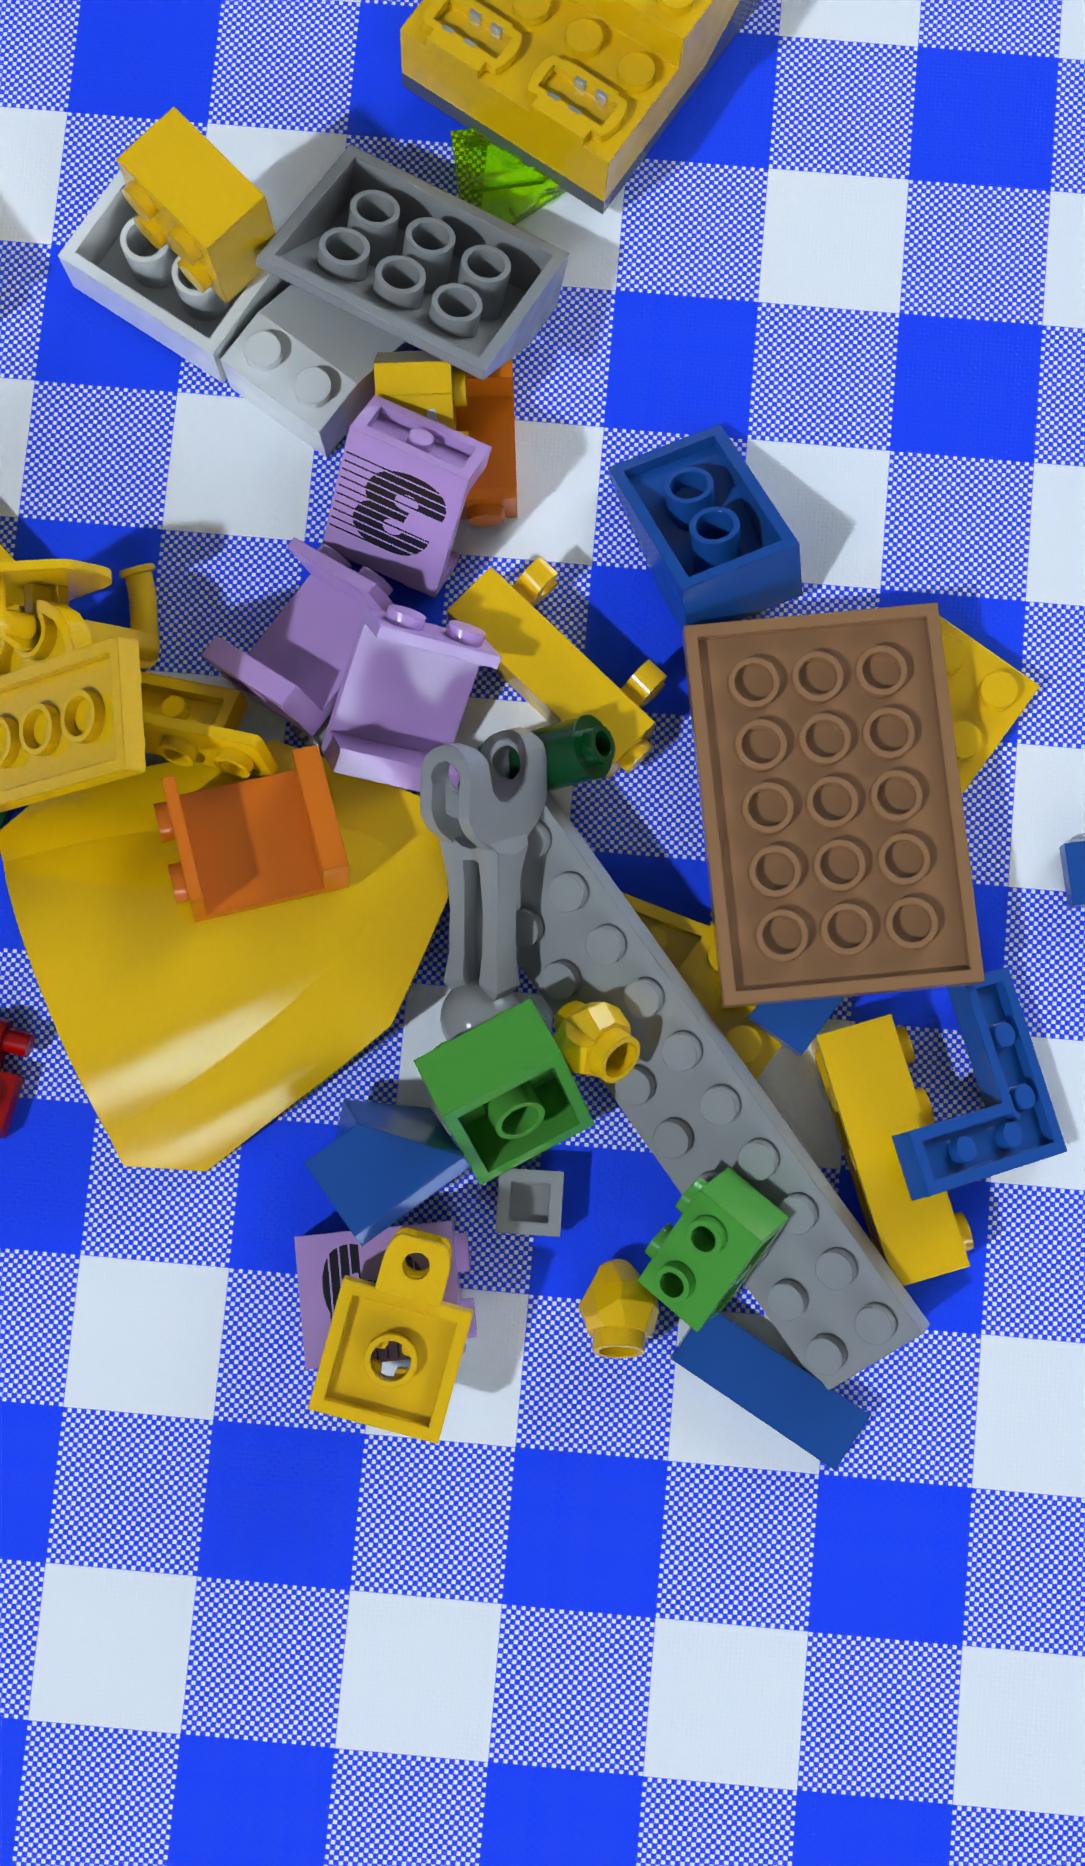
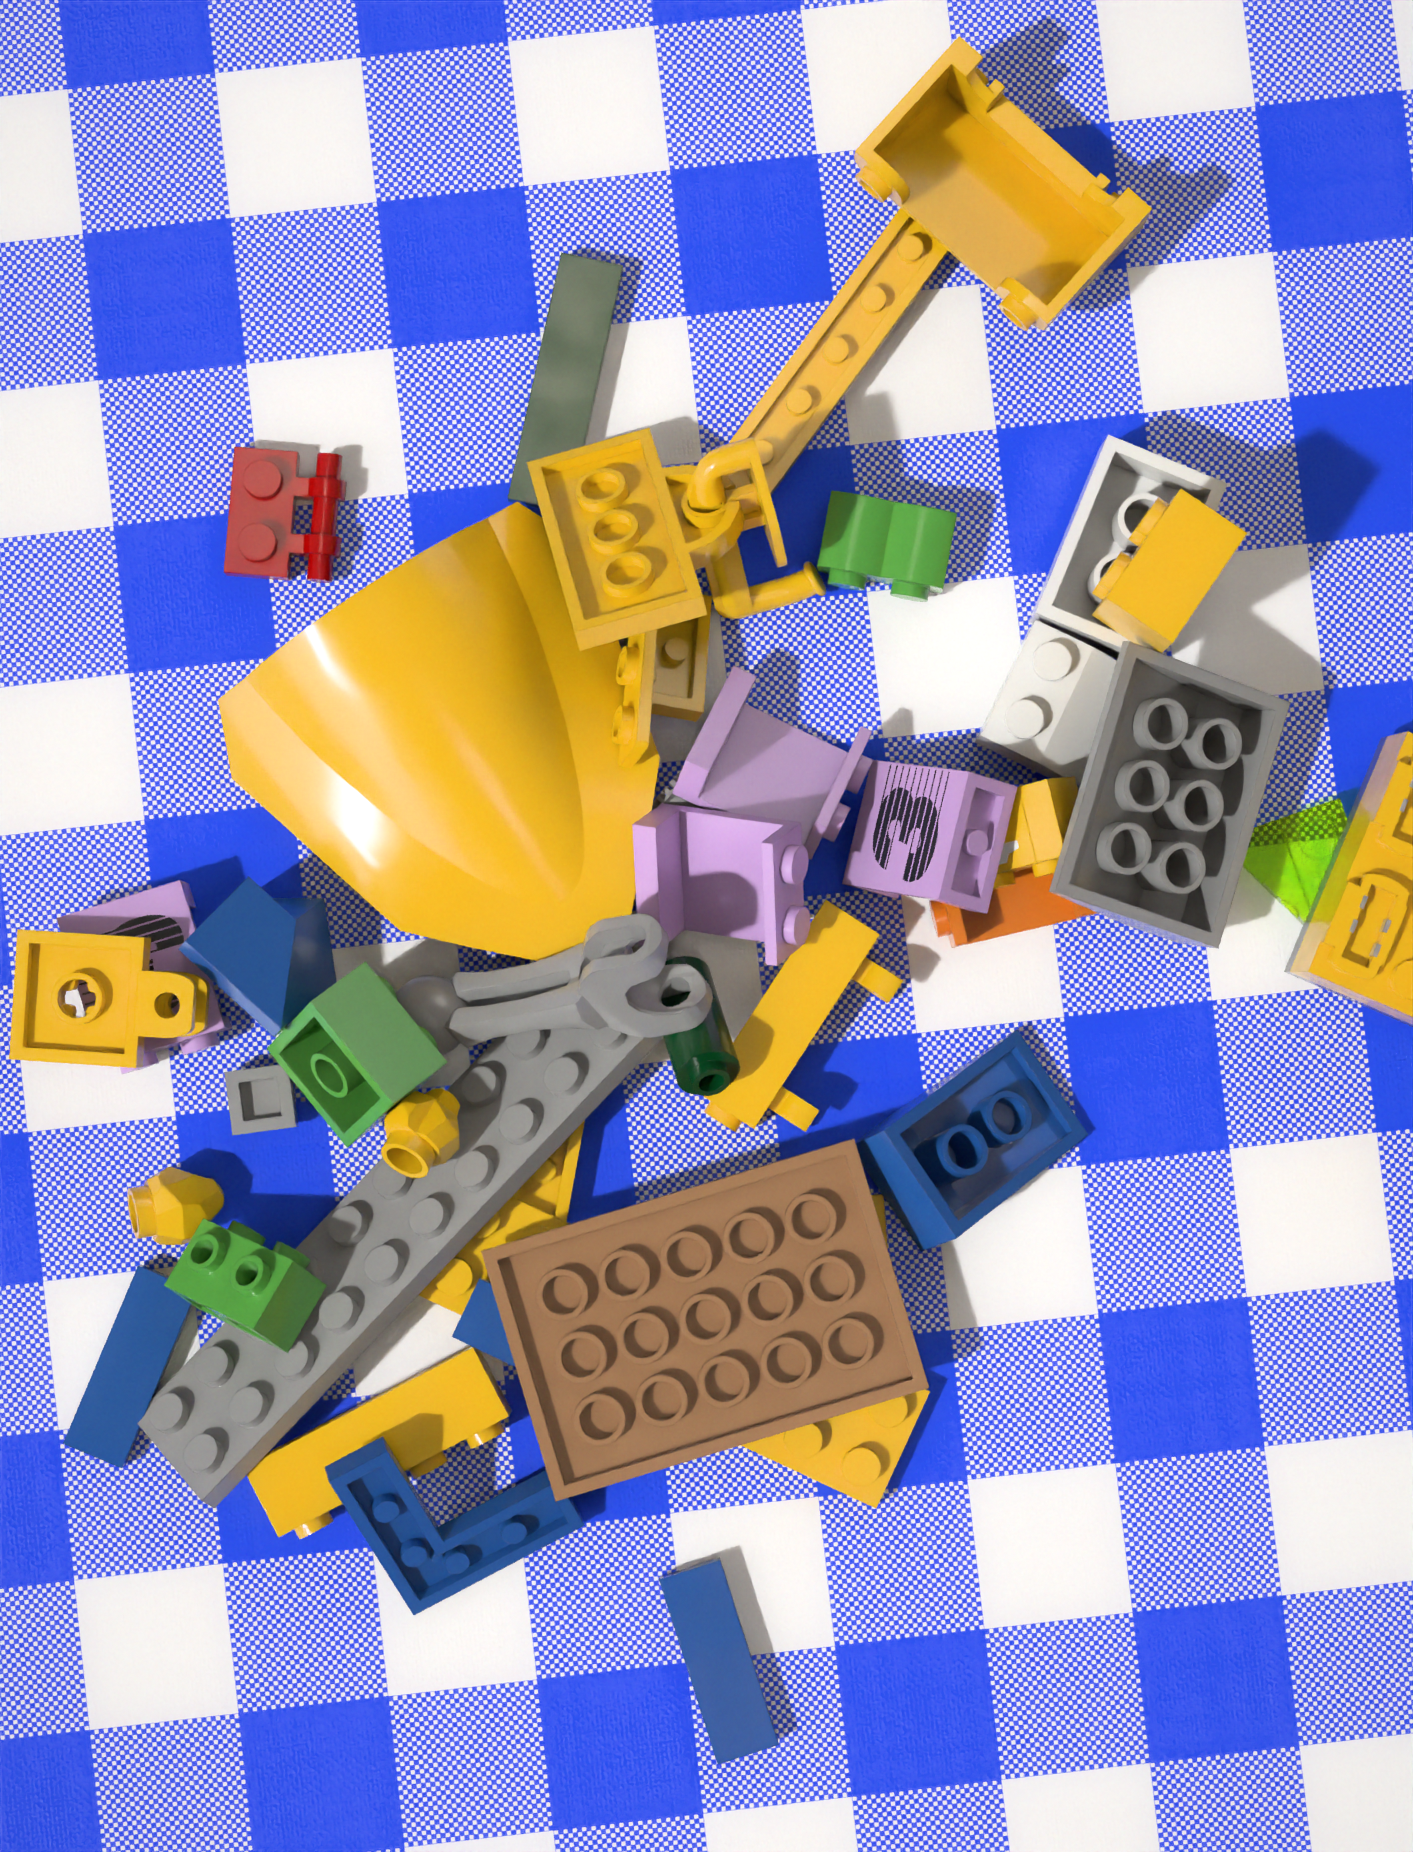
camera: 70 degrees right, 5 degrees up
orange panel [153,744,350,922] -> none
none -> bright green brick [817,491,957,602]

